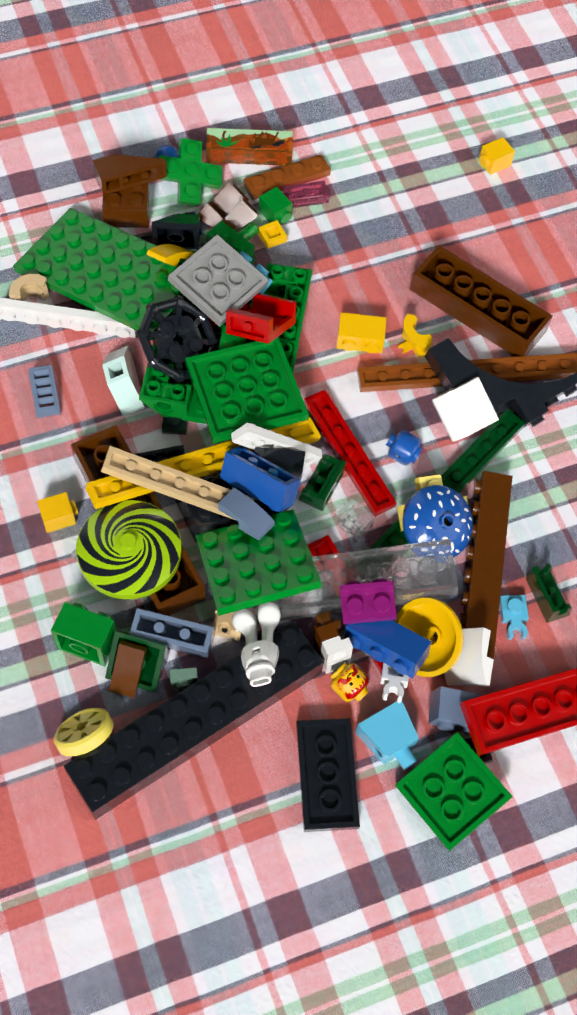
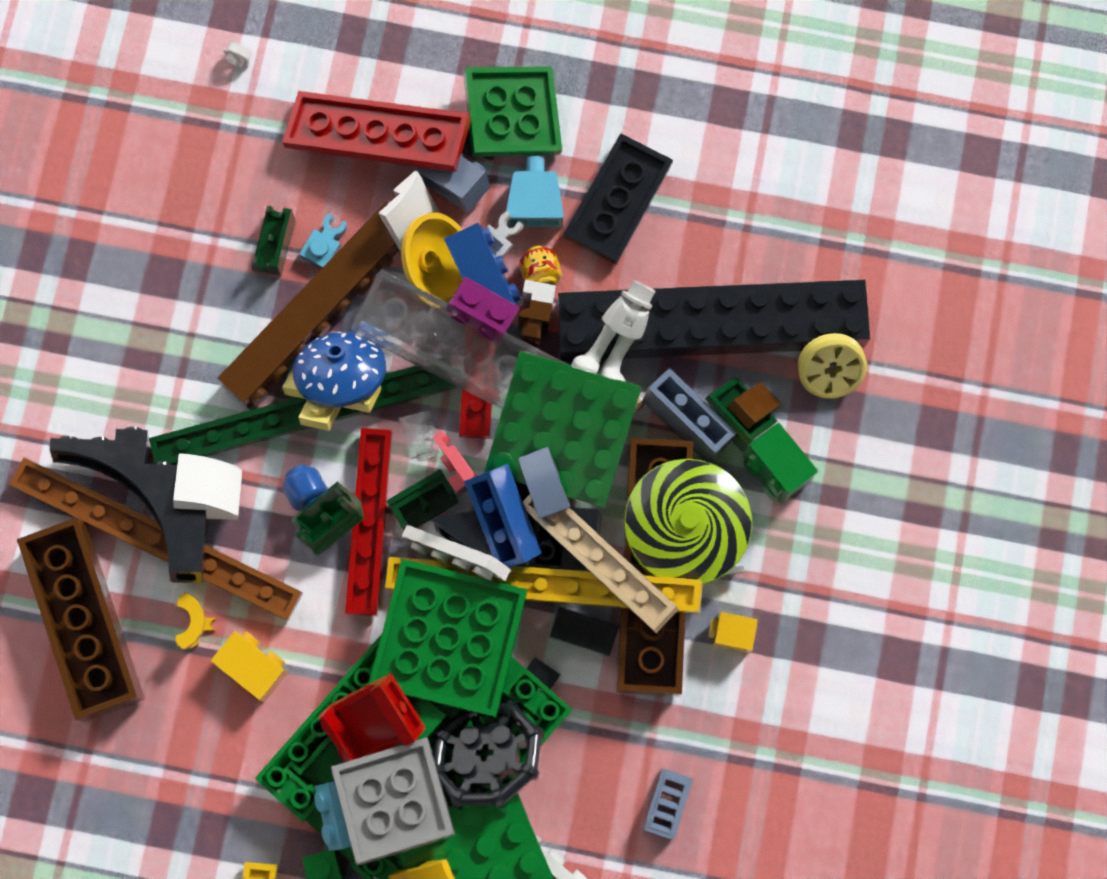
camera: 145 degrees left, 15 degrees up
light aqua slope [102,346,146,416] -> none
sand green plate [170,668,197,691] -> none
none -> dark green hinge [292,481,364,556]
none -> coral plate [433,431,475,497]

